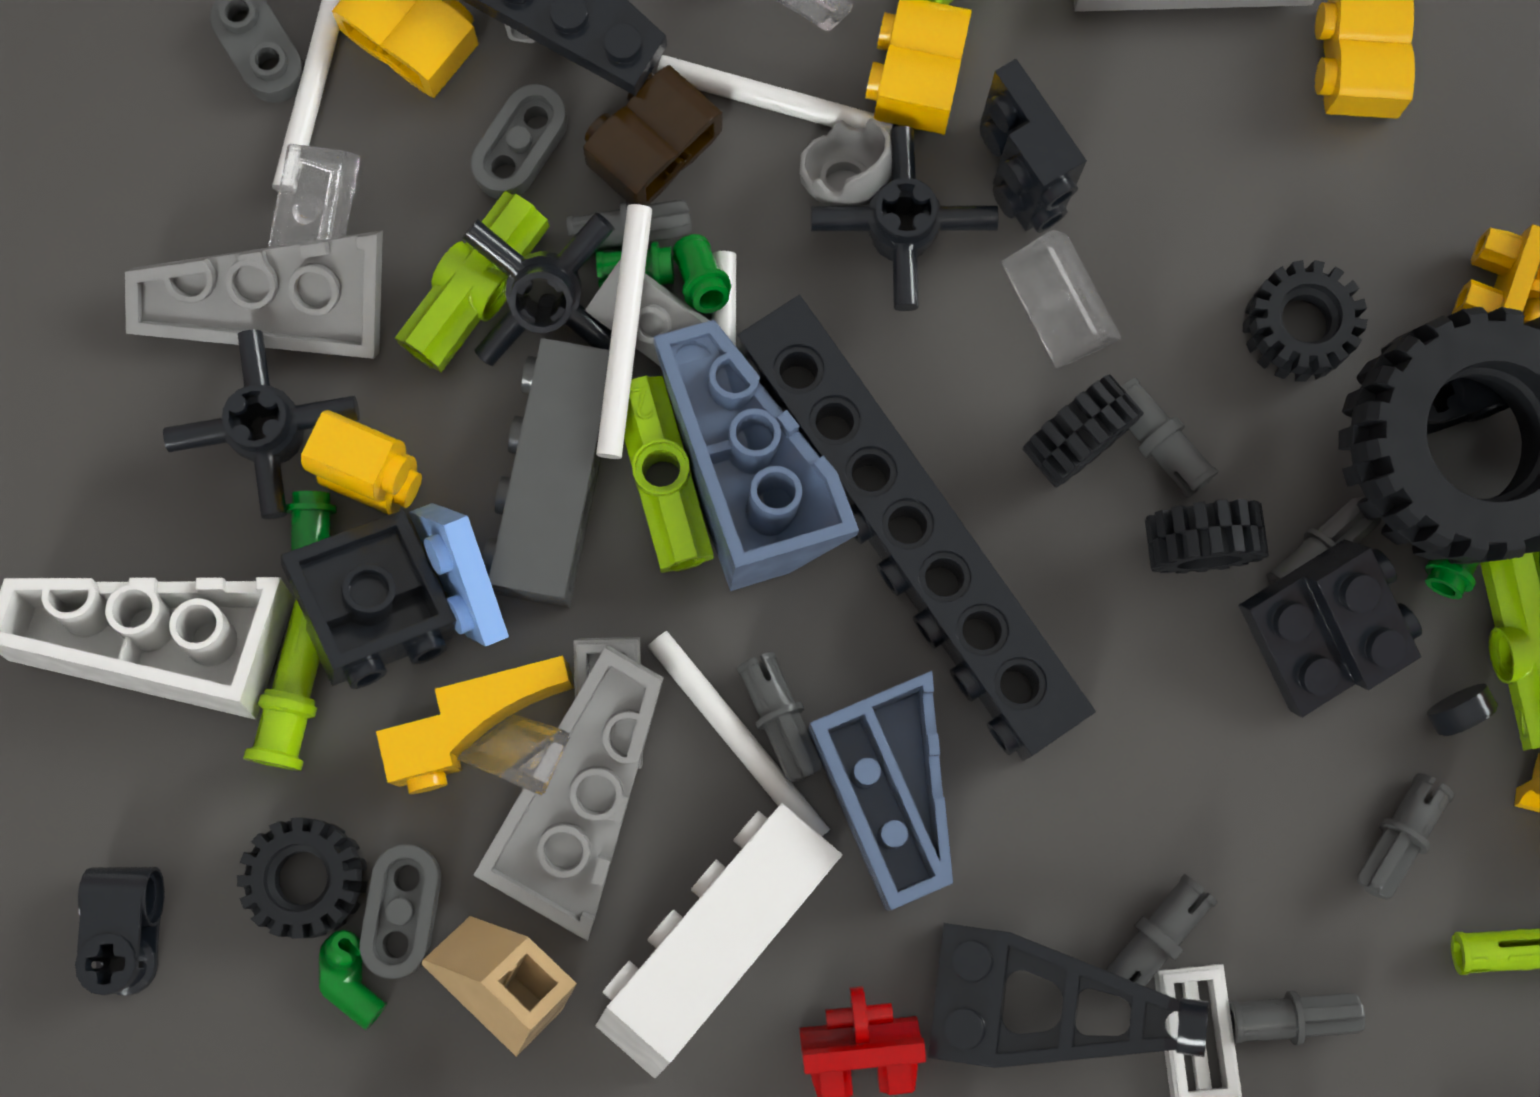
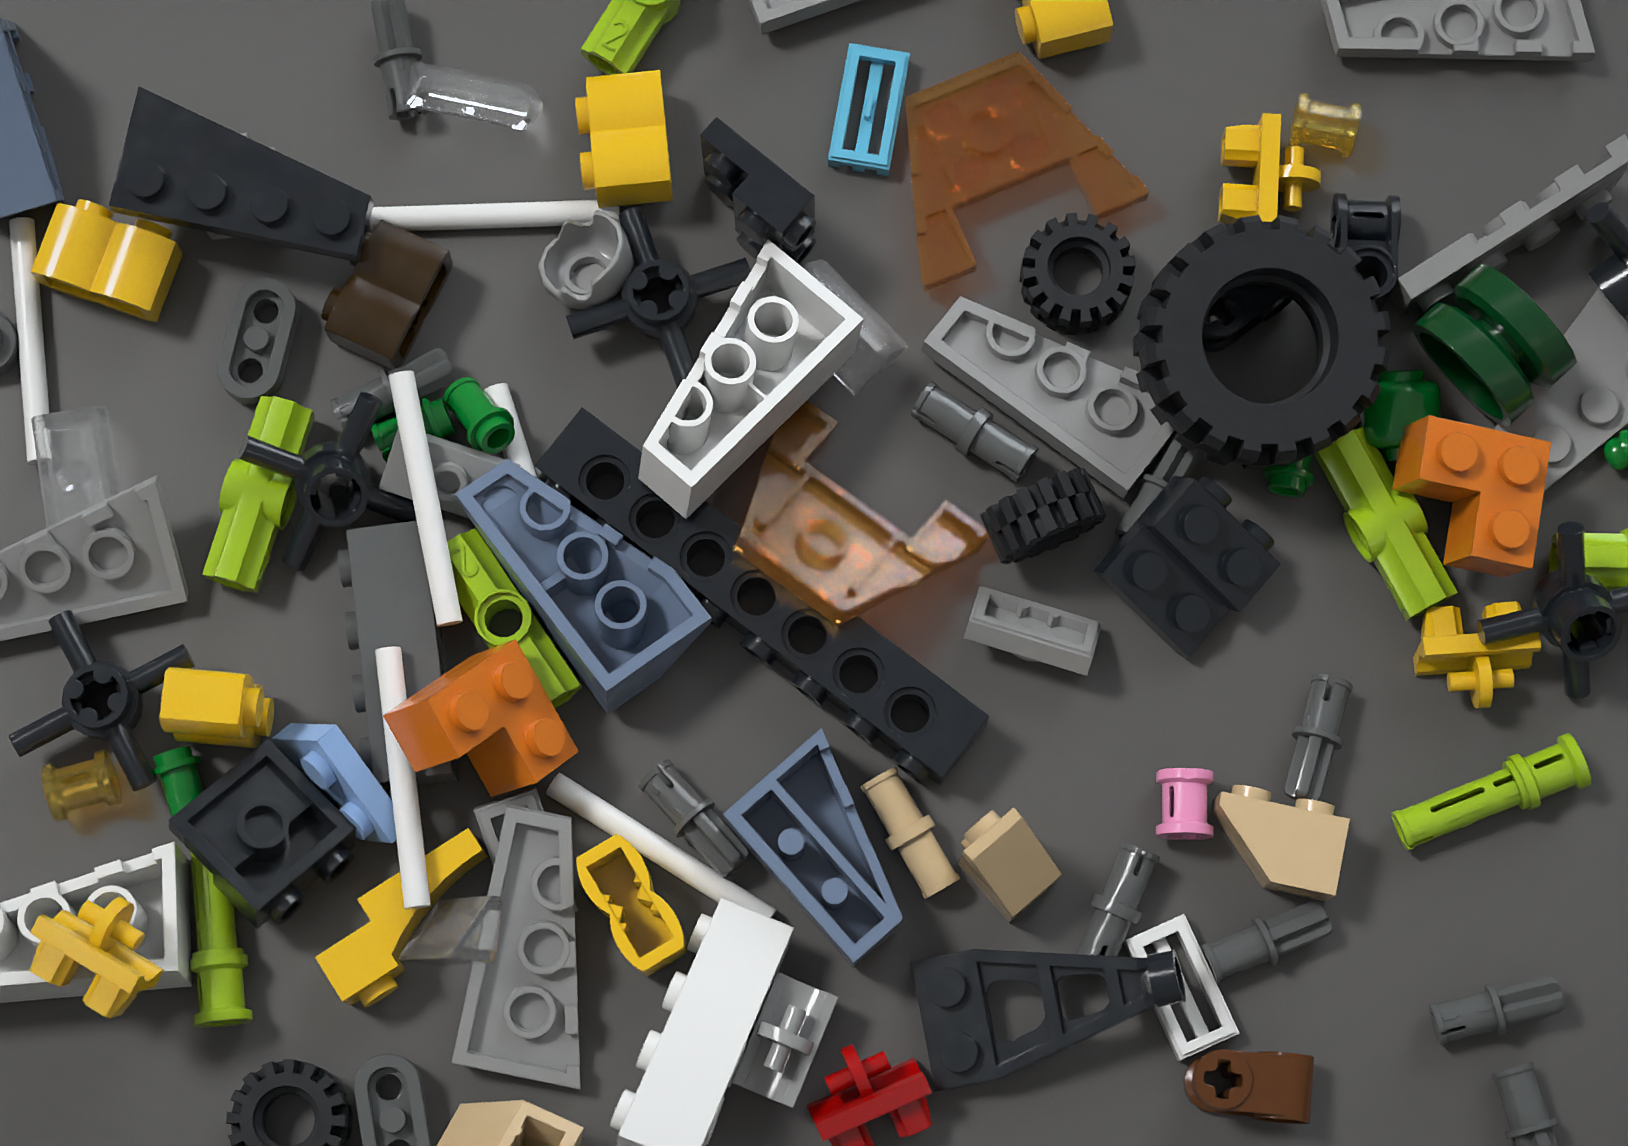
camera: 15 degrees left, 0 degrees up
black tyre [1022,374,1144,488] -> none
black tile [1427,683,1498,736] -> none
none -> yellow hips [30,896,164,1018]
none -> clear yellow bush [41,749,122,822]
none -> white bar [375,646,431,909]
none -> orange brick [383,639,579,797]
none -> yellow brick [577,834,687,977]
none -> white wedge [638,239,864,519]
none -> light grey hips [732,972,838,1108]
none -> clear orange wing [733,400,989,626]
none -> medium azure tile [828,43,910,176]
none -> tan pin [860,766,961,899]
none -> clear orange wing [904,51,1149,292]
none -> light grey wing [920,296,1176,499]
none -> tan slope [958,807,1062,923]
none -> light grey plate [964,586,1102,676]
none -> bright pink bush [1156,768,1214,840]
none -> tan slope [1212,785,1350,902]

